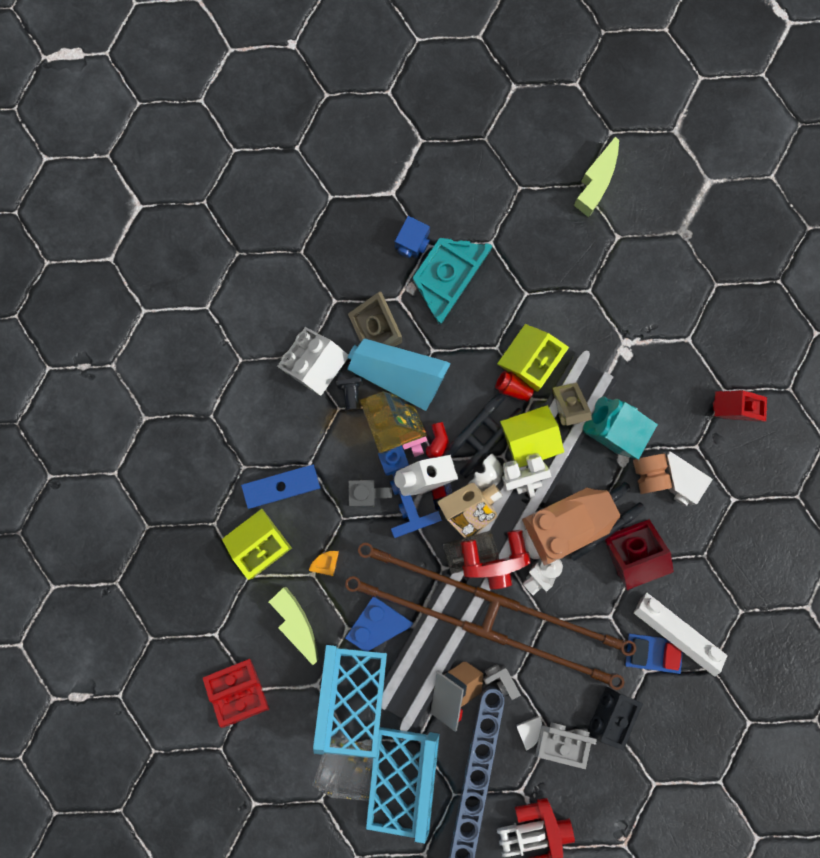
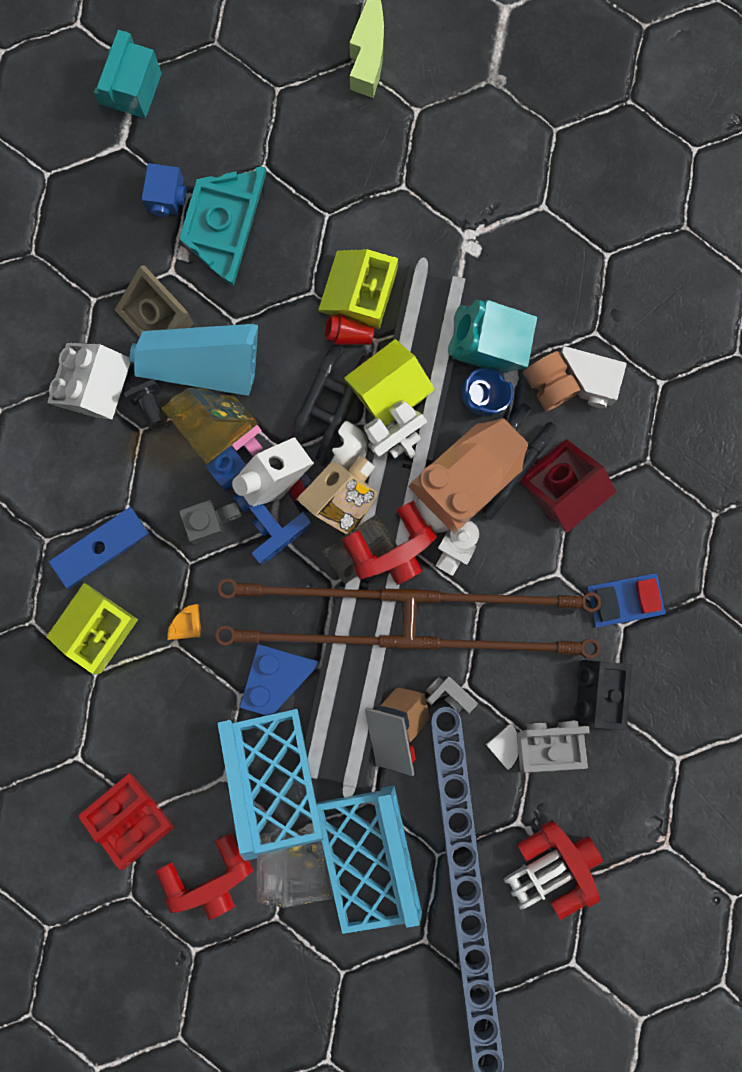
camera: 20 degrees left, 0 degrees up
yellowish green slope [269,587,319,665] -> none
red arm [426,422,449,458] -> none
dark tan slope [553,382,592,425] -> none
white plate [634,593,727,677] -> none
red slope [713,390,767,422] -> none
none -> teal plate [94,30,162,119]
none -> red connector [155,832,254,920]
none -> blue hair [461,368,513,417]

